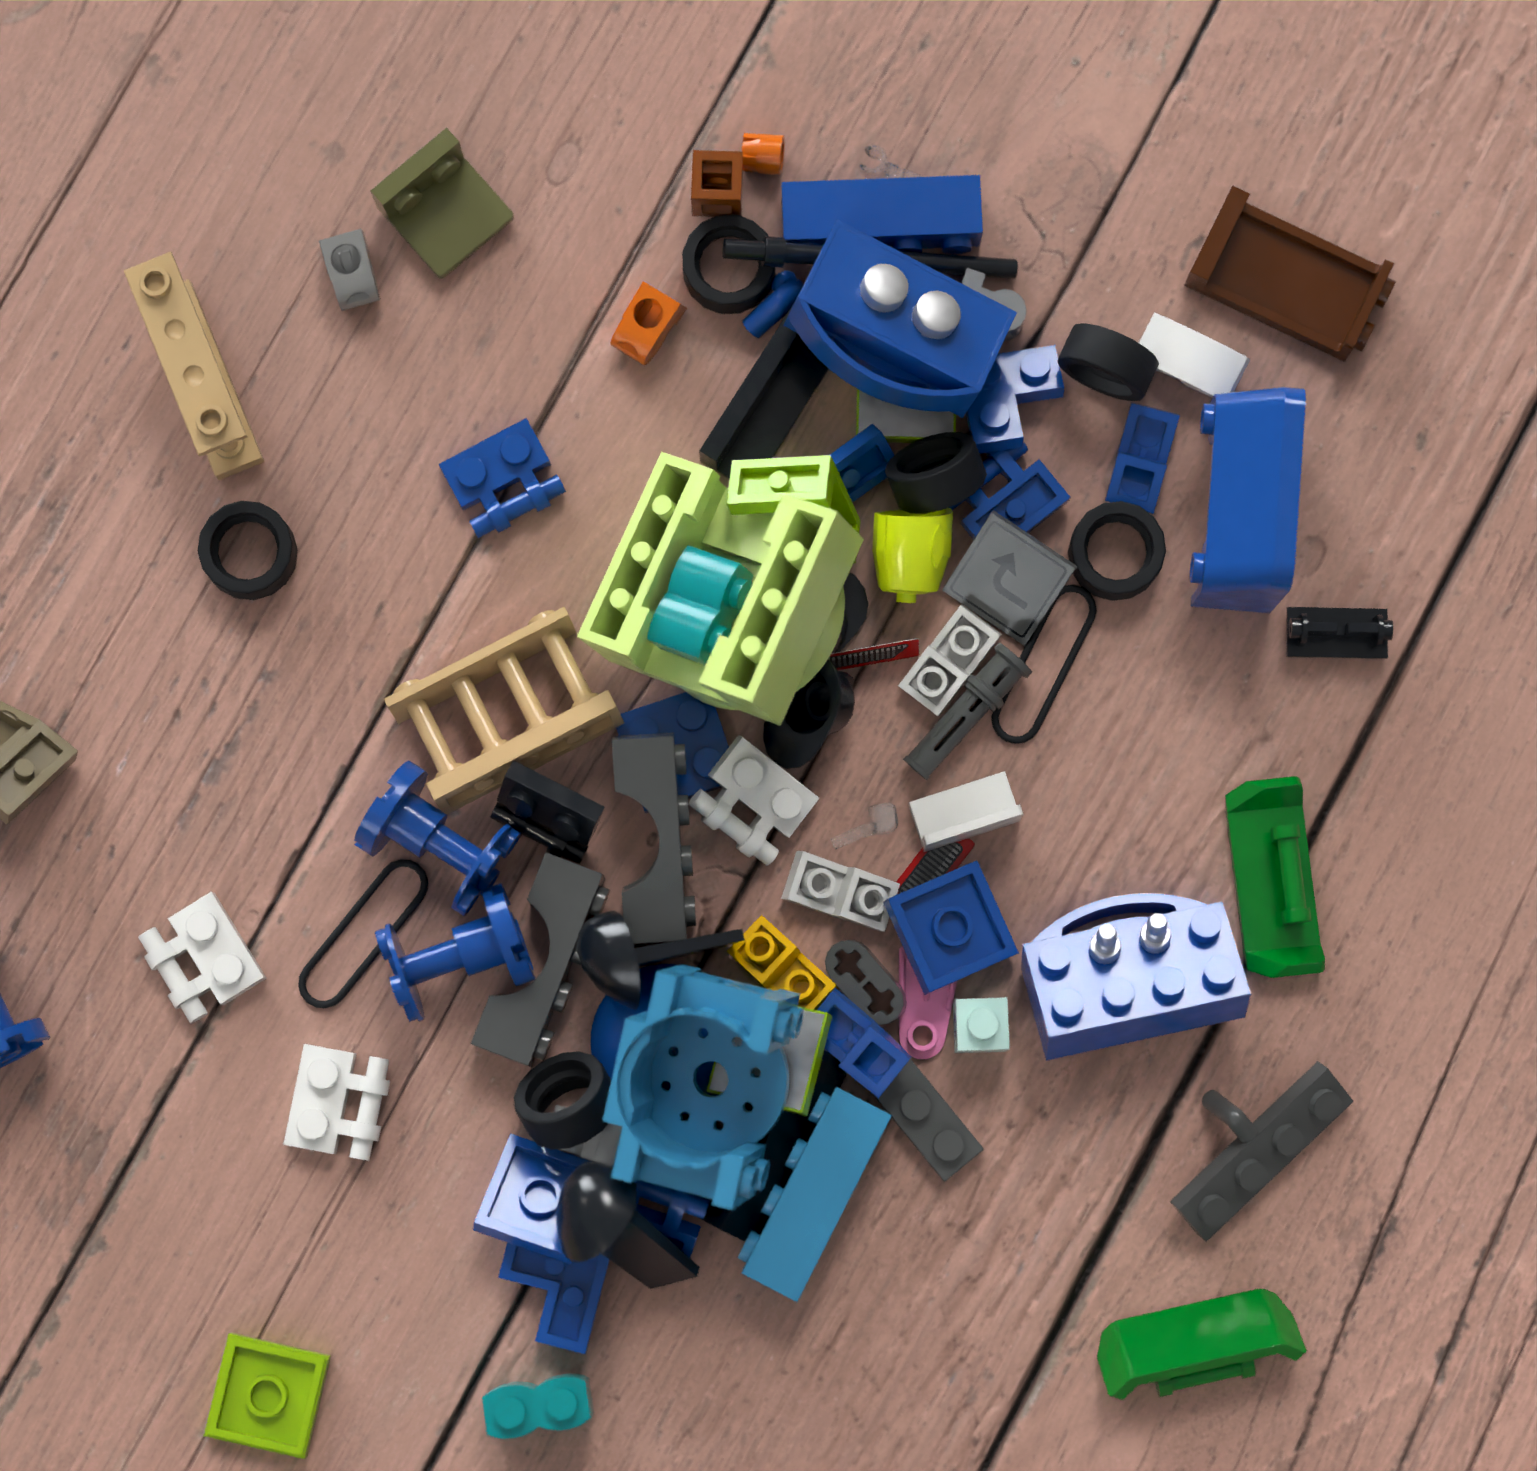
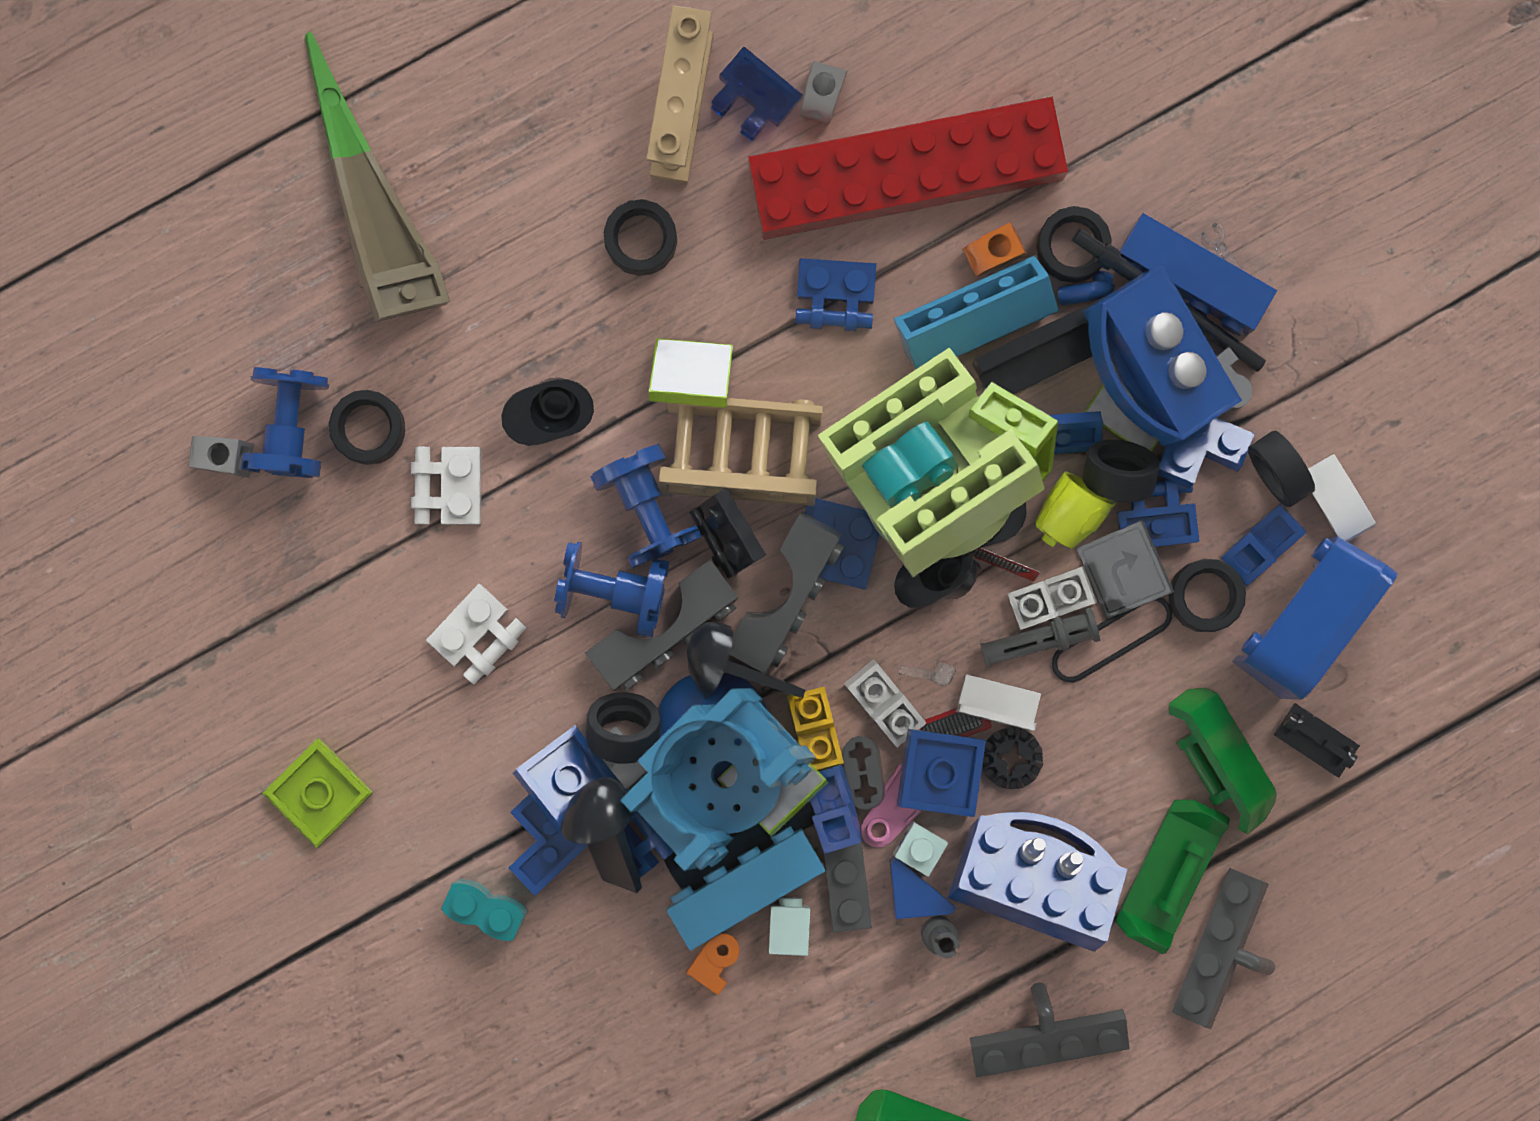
camera: 30 degrees right, 5 degrees up
black piece [298,859,428,1008] -> none
olive bracket [370,127,514,278] -> none
white plate [689,735,819,866] -> none
dark orange brick [691,150,743,217] -> none
orange hose [742,133,785,175] -> none
reddish brown panel [1184,185,1396,362] -> none
none -> black tyre [328,390,406,465]
none -> black piece [501,377,594,446]
none -> flat silver tile [649,338,733,408]
none -> orange leg [686,932,740,995]
none -> clear blue plate [711,46,803,142]
none -> red brick [748,96,1068,240]
none -> light aqua brick [769,897,810,956]
none -> blue slope [889,856,956,919]
none -> dark azure brick [894,256,1059,370]
none -> dark grey pin [921,916,959,958]
none -> black gear [982,727,1043,789]
none -> green piece [1168,688,1277,835]
none -> dark grey plate [1172,868,1275,1029]

